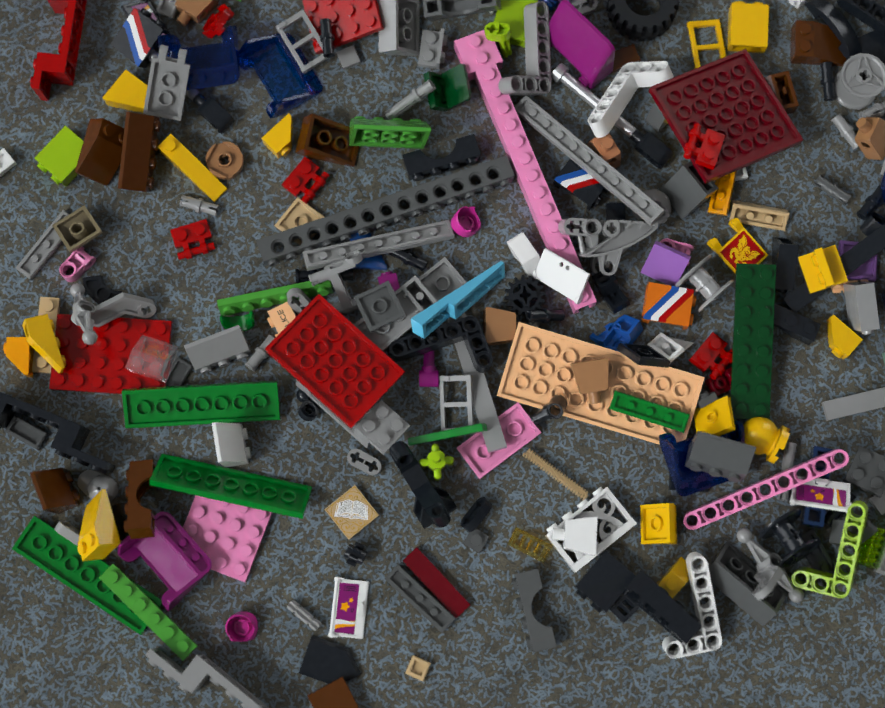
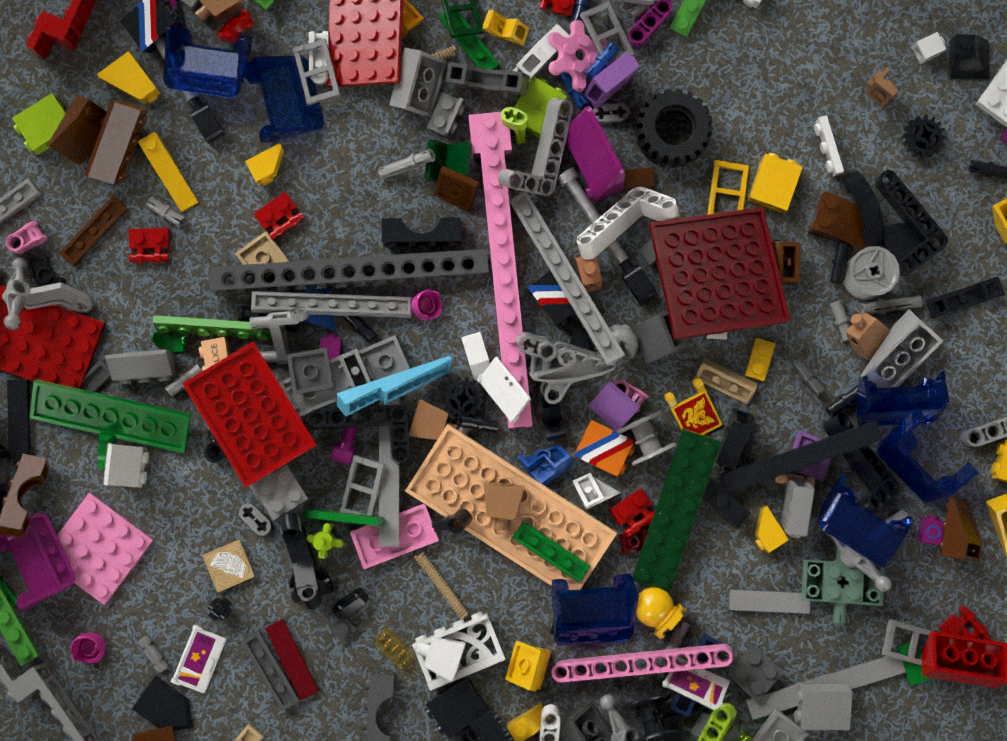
camera: 15 degrees right, 5 degrees up
dark tan slope [52,205,103,253] -> none
clear slope [125,335,179,383] -> none
light grey tile [143,44,190,121] -> none
green plate [150,454,312,519] -> none
medium nougat plate [206,141,244,180] -> none
light grey beam [287,288,311,314] -> none
reddish brown slope [295,113,359,167] -> none
black pin [320,18,335,58] -> none
light grey tile [336,45,360,71] -> none
bright green slope [349,116,431,149] -> none
black tile [617,343,671,368] -> none
red plate [683,123,725,170] -> none
dark grey slope [685,431,756,482] -> none
yellow plate [694,396,736,436] -> none
dark grey plate [696,390,718,408] -> none
light orange plate [708,171,737,216] -> none
yellow bracket [798,245,848,294] -> none
none -> black tile [7,379,31,459]
none -> reddish brown tile [59,196,129,267]
none -> green helmet [97,433,115,470]
none -> white plate [309,31,329,85]
none -> reddish brown tile [434,166,479,211]
none -> yellow plate [744,338,776,382]

